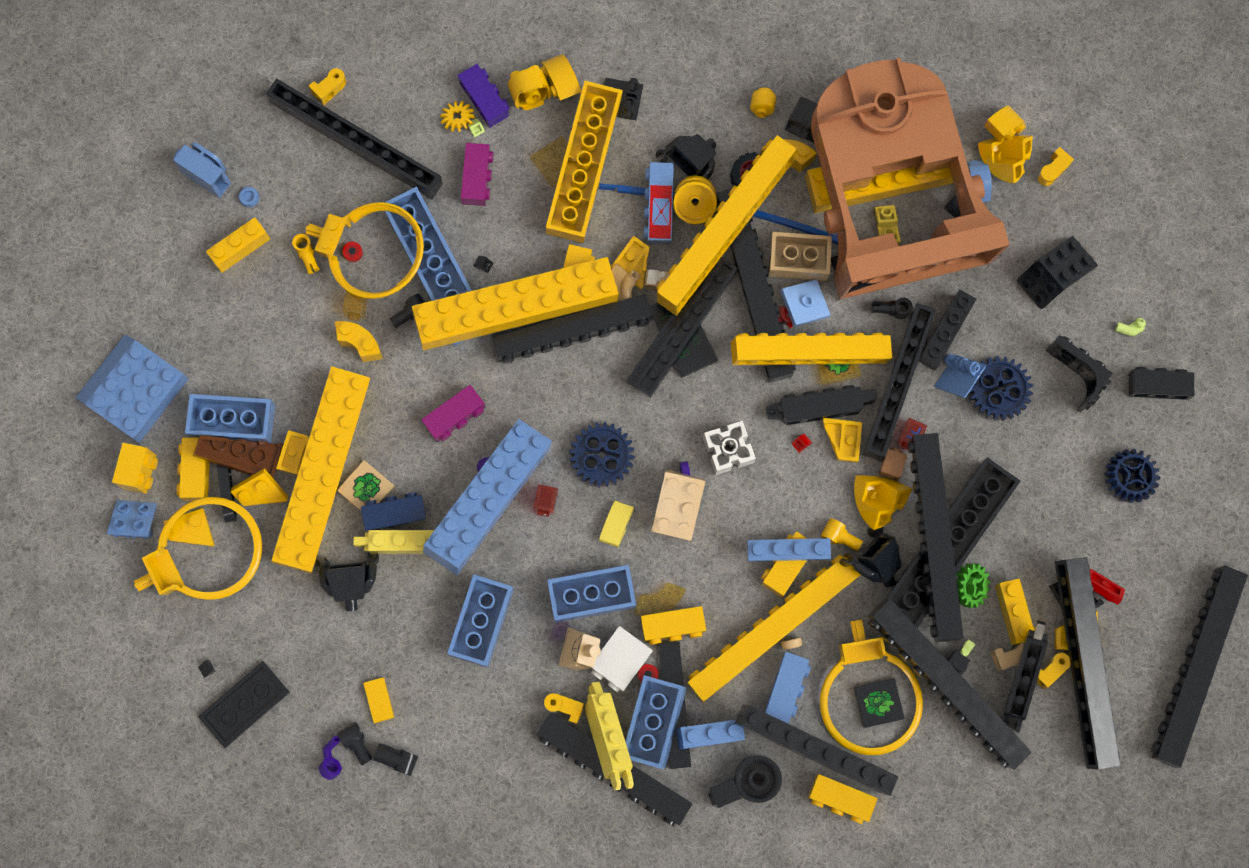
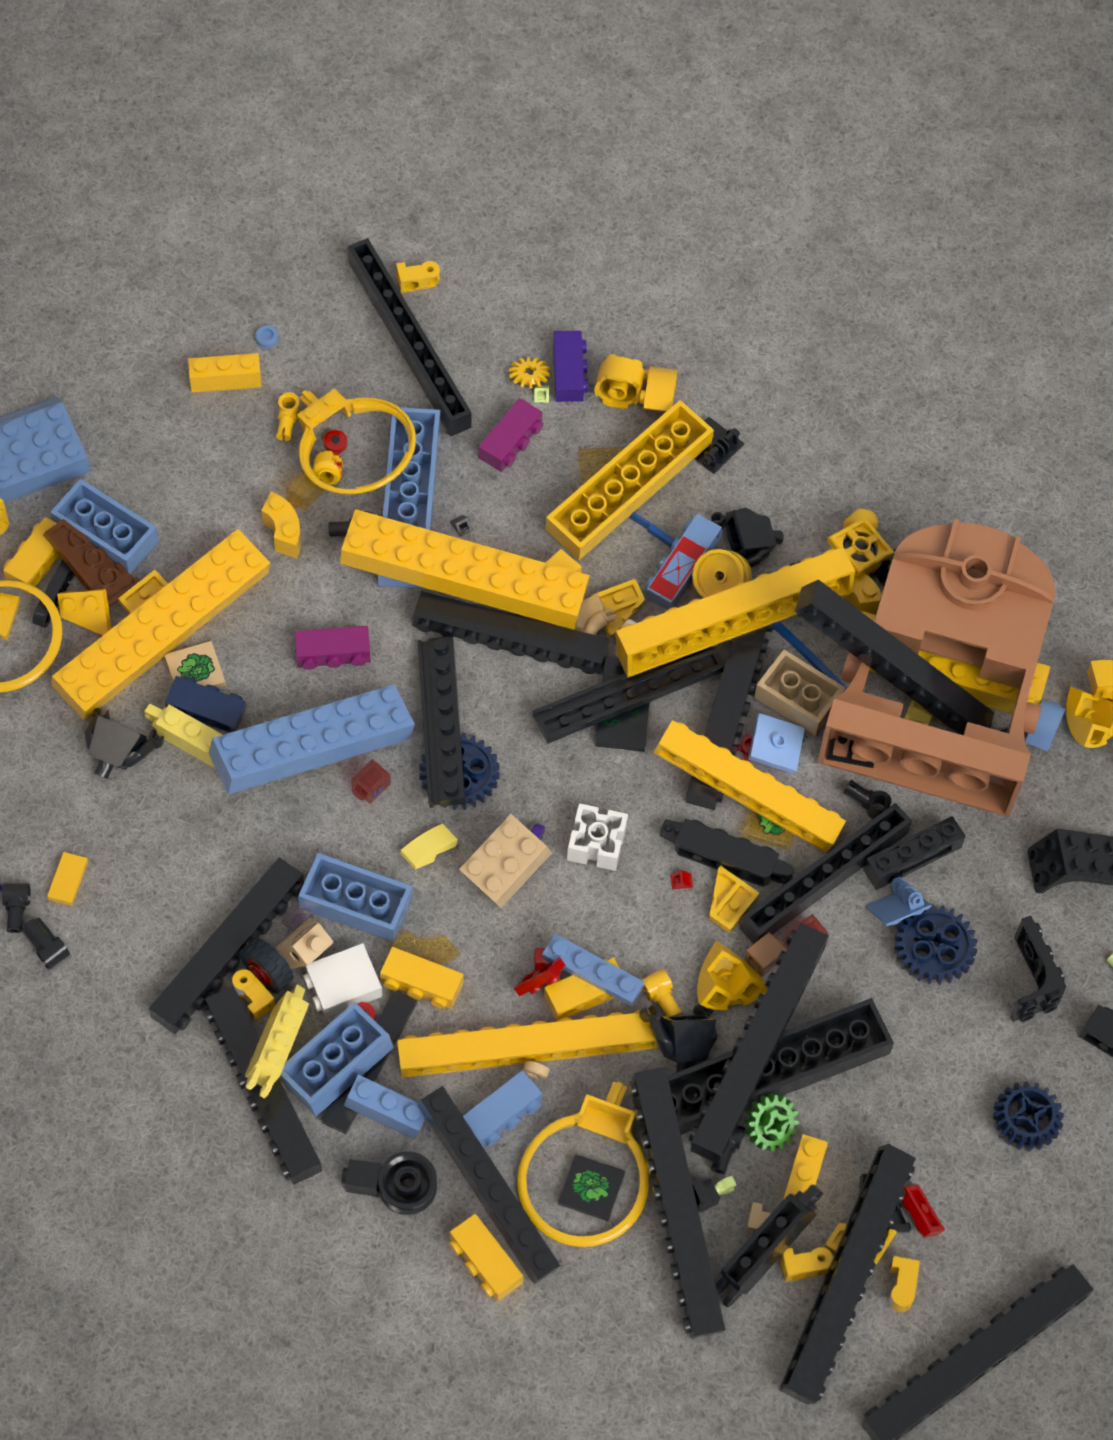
camera: 30 degrees right, 15 degrees down
medium blue brick [173,142,231,198] -> none
medium blue brick [447,574,514,668] -> none
none -> black brick [149,857,304,1034]
none -> black wheel [239,937,294,994]
none -> yellow head [312,451,344,486]
none -> black plate [418,635,466,808]
none -> red plate [514,957,566,997]
none -> red tile [534,948,545,970]
none -> black brick [795,579,994,735]
none -> yellow piece [826,517,894,577]
none -> yellow leg [889,1256,920,1312]

